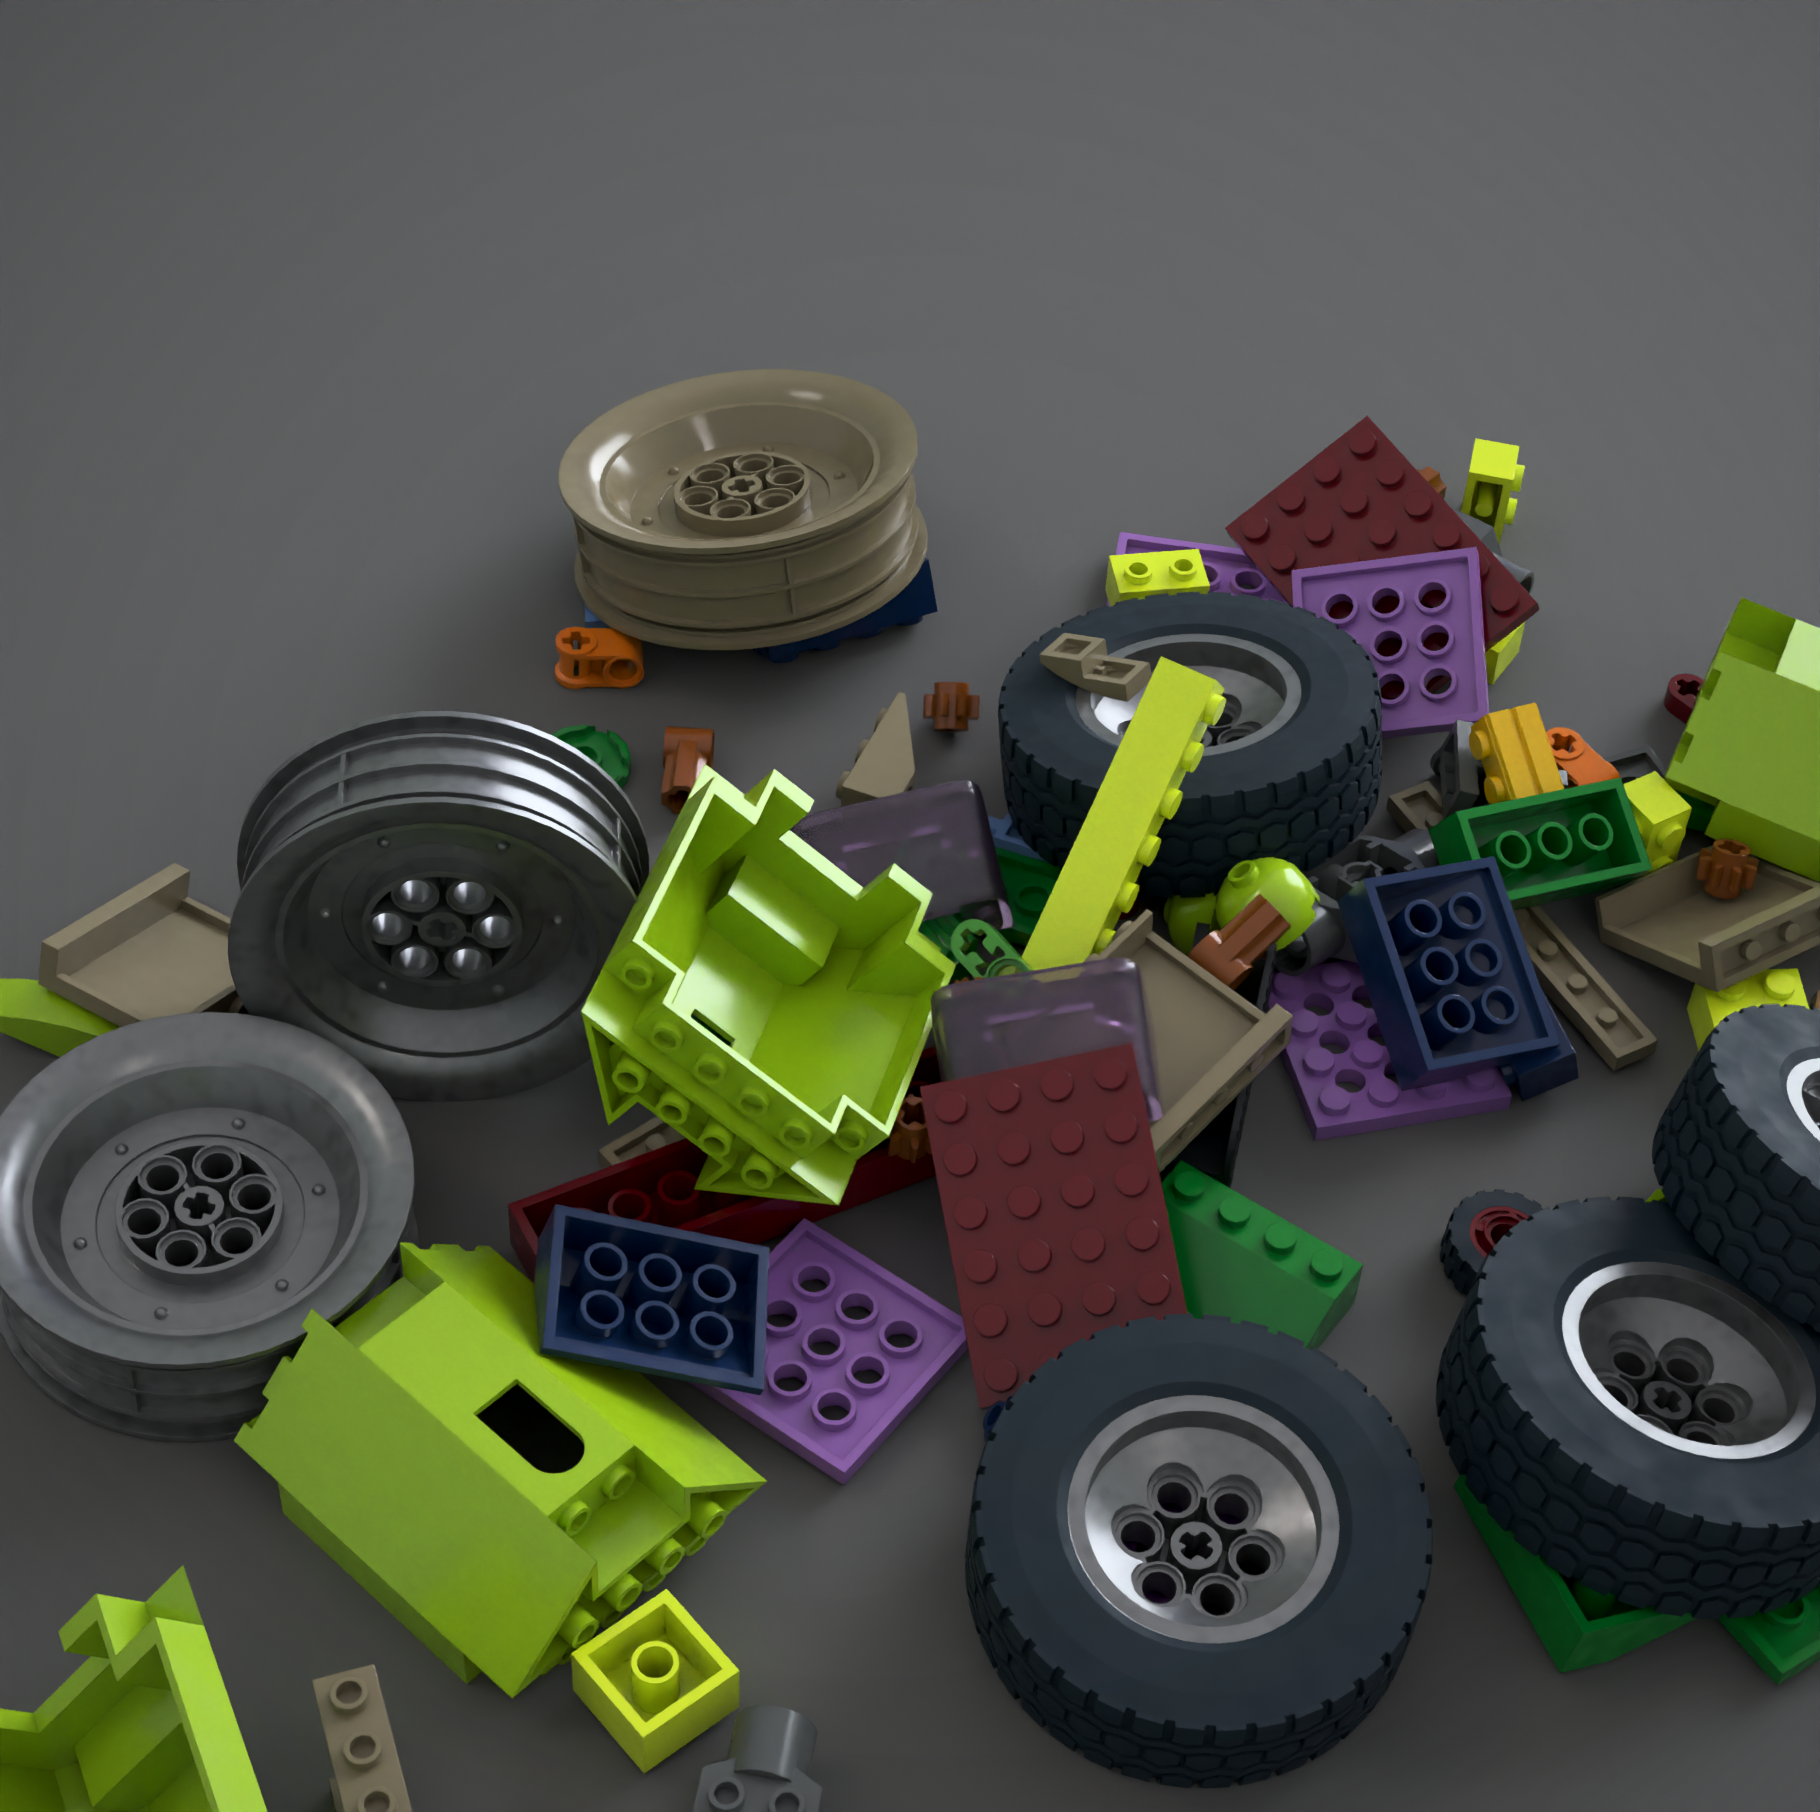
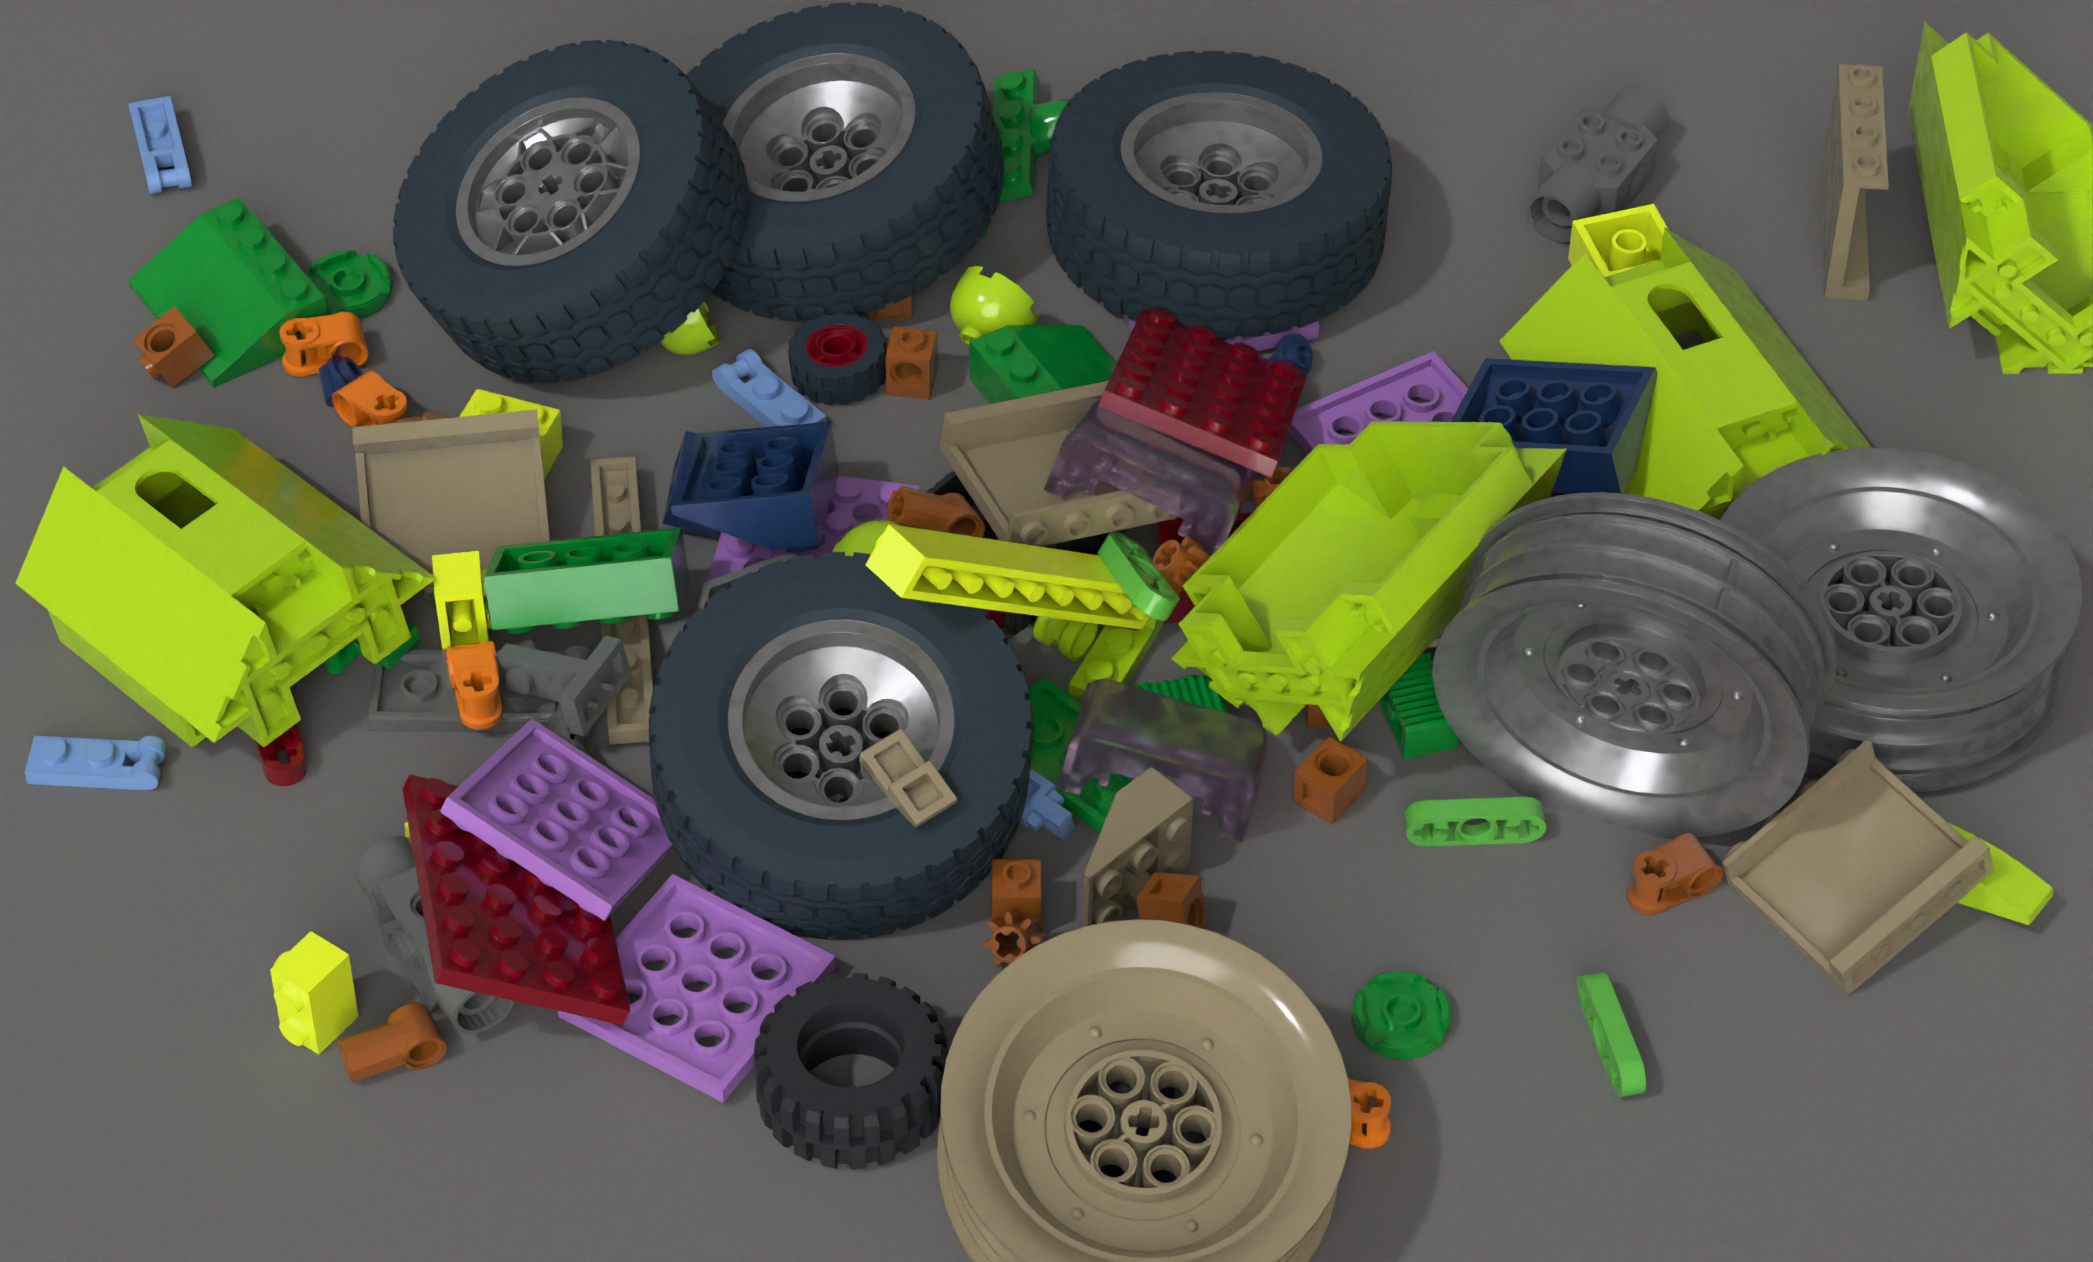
camera: 155 degrees left, 0 degrees up
dark orange piece [661,726,715,814] -> none
neon yellow brick [1105,549,1210,607] -> none
yellow brick [1469,702,1564,804] -> none
dark orange gear [1695,839,1759,899] -> none
none -> medium blue plate [712,349,827,427]
none -> black tyre [754,973,948,1170]
none -> dark orange brick [885,326,938,400]
none -> lime cylinder [949,266,1040,346]
none -> dark orange brick [992,859,1041,935]
none -> green plate [993,68,1069,202]
none -> dark orange brick [1136,872,1208,929]

